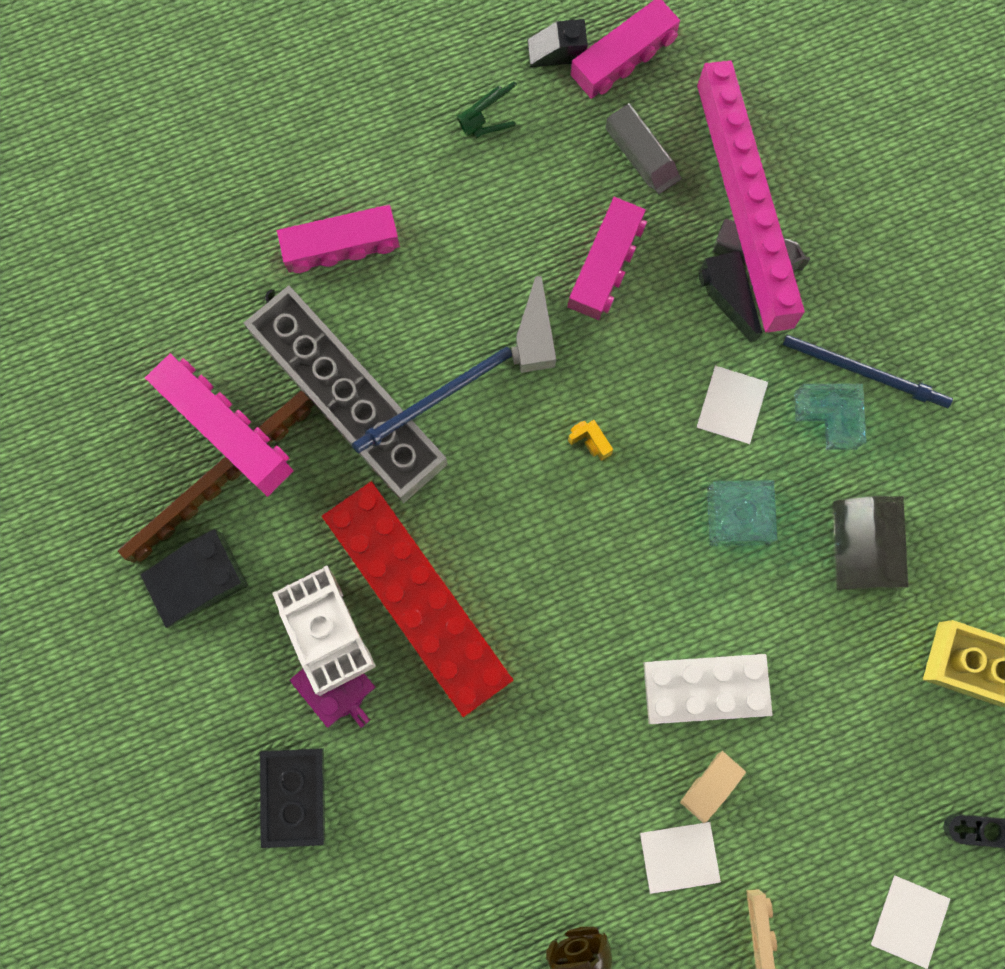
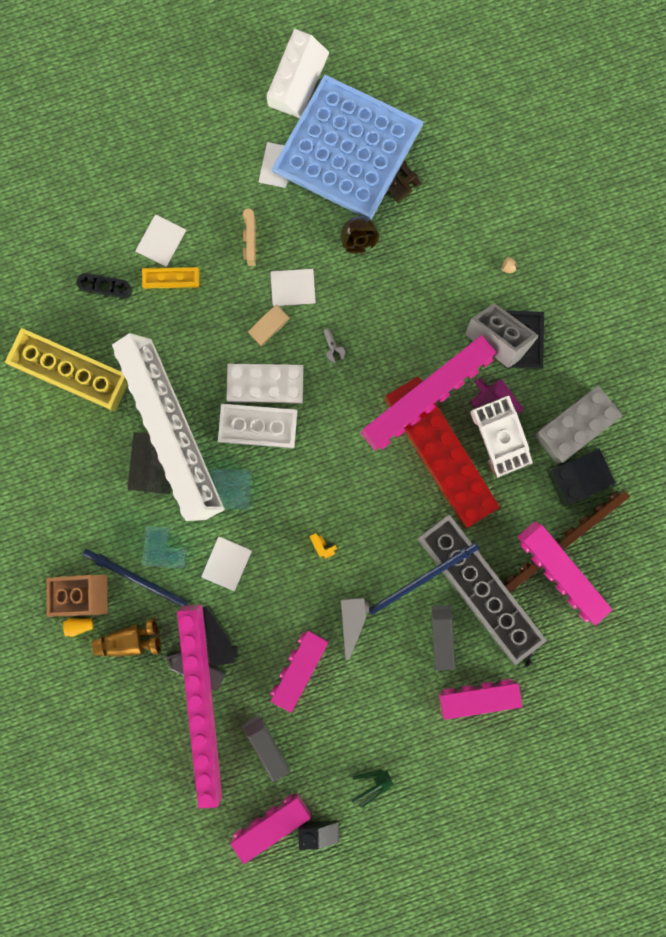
camera: 175 degrees left, 5 degrees up
none -> medium nougat slope [47,575,108,617]
none -> yellow cone [63,618,93,637]
none -> pearl gold piece [92,617,161,657]
none -> white brick [112,333,225,521]
none -> yellow tile [142,267,199,288]
none -> white plate [218,404,297,448]
none -> light grey bar [323,328,345,364]
none -> dark pink brick [360,335,497,451]
none -> dark grey piece [431,605,455,670]
none -> light grey slope [465,303,539,368]
none -> tan hinge [501,256,517,274]
none -> light grey brick [533,385,623,464]

